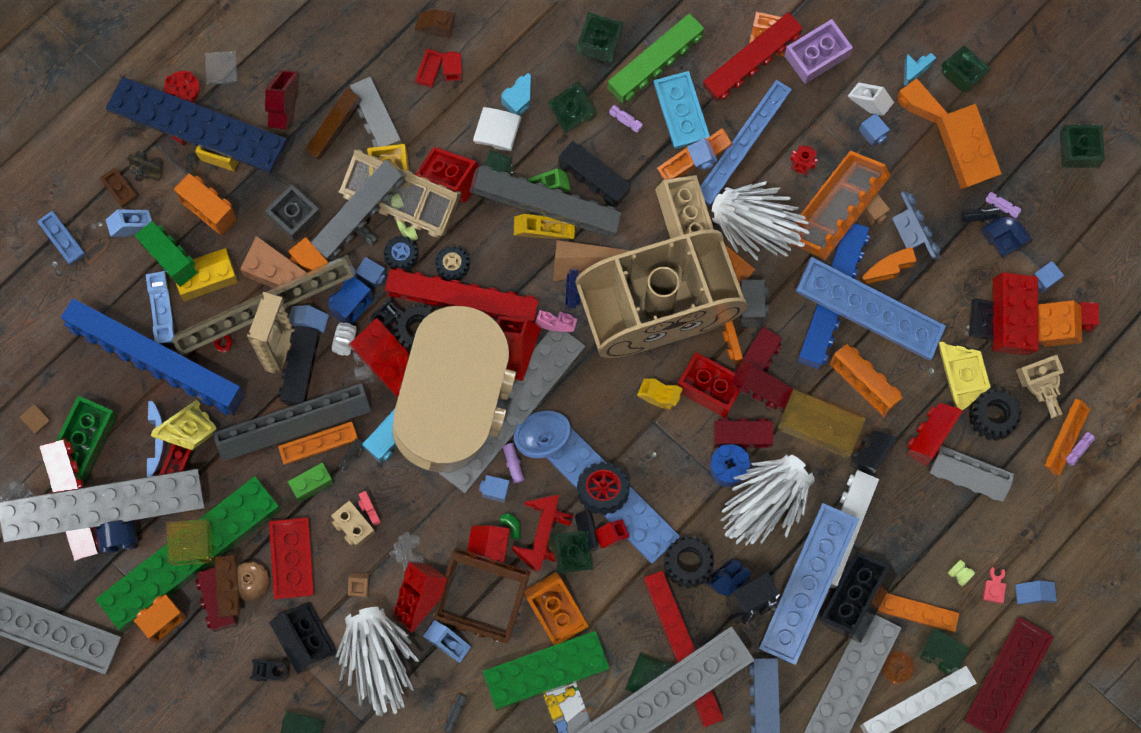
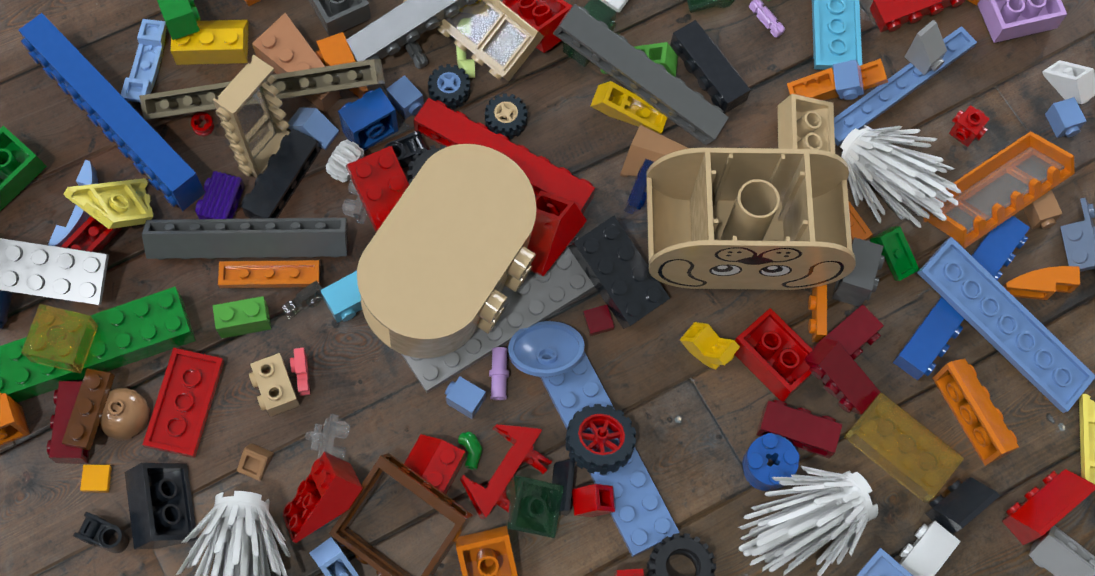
camera: 15 degrees right, 5 degrees down
bright pink slope [535,310,577,332] -> none
none -> light orange tile [80,465,112,493]
none -> dark purple brick [195,171,245,219]
none -> black brick [568,216,670,329]
none -> dark red tile [583,305,614,336]
none -> green plate [870,226,920,281]
none -> light grey slope [905,20,947,75]

